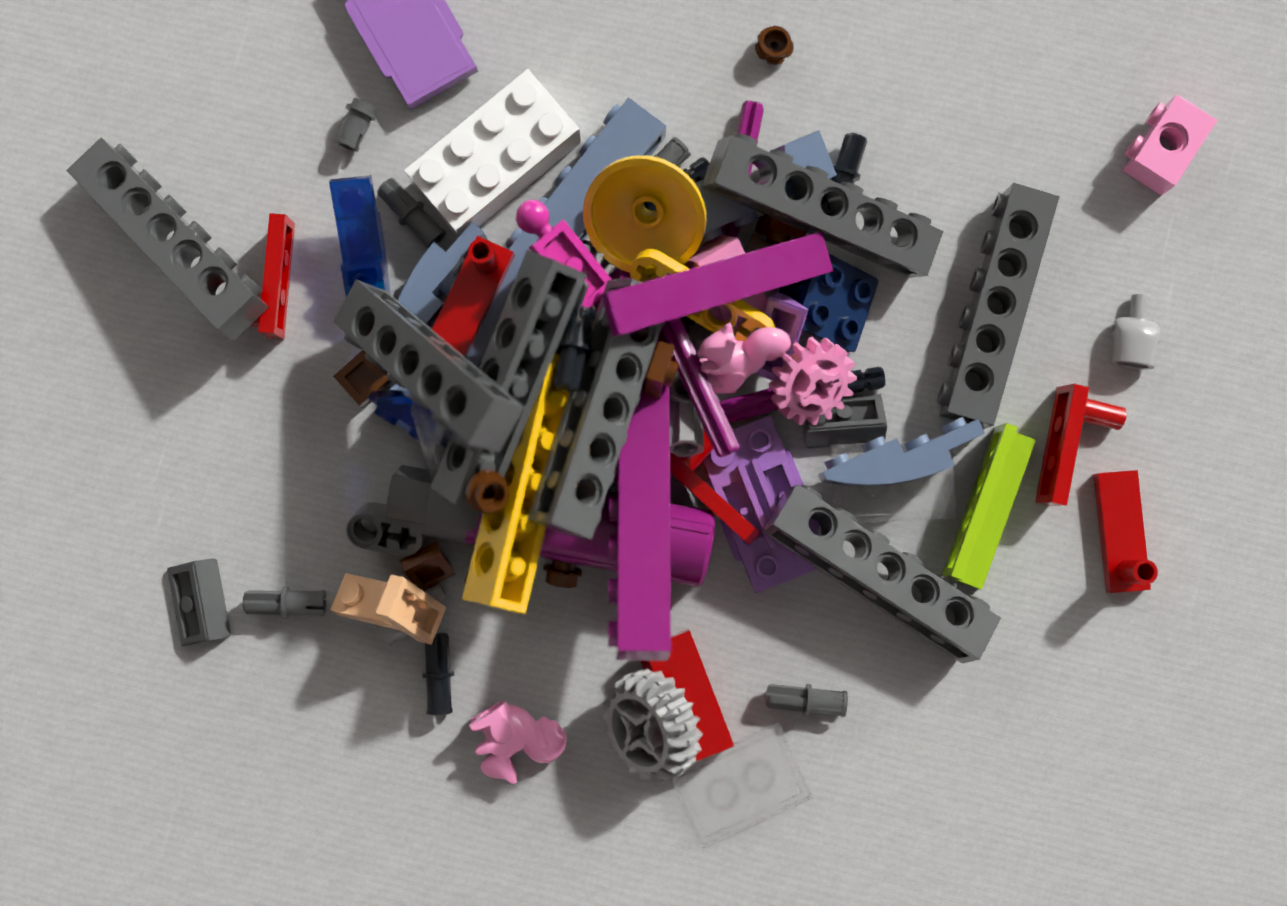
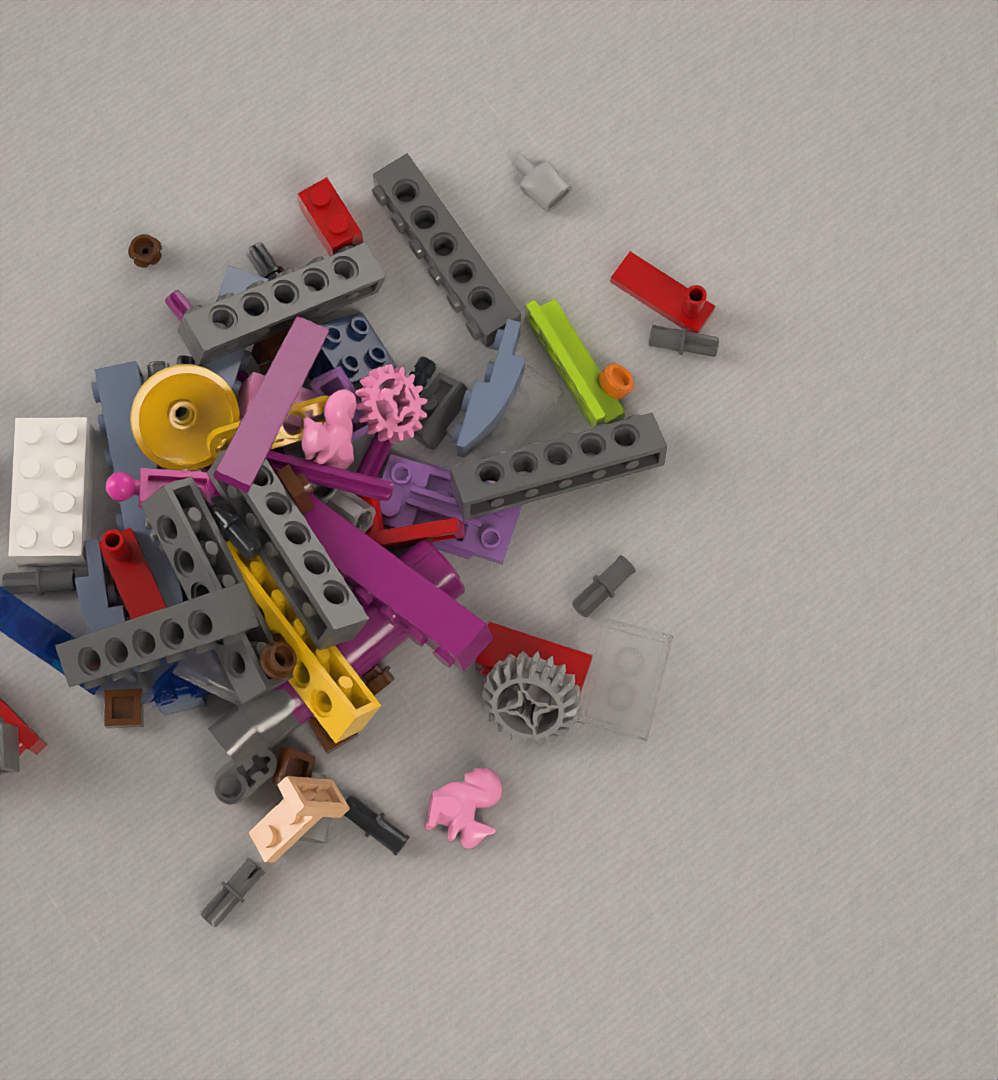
camera: 50 degrees left, 10 degrees down
dark grey slope [167,558,231,647] -> none
red piece [1035,383,1127,506] -> none
bright pink brick [1121,95,1217,196] -> none
none -> red brick [297,177,364,256]
none -> orange tile [599,363,634,399]
none -> dark grey axle [649,325,719,357]

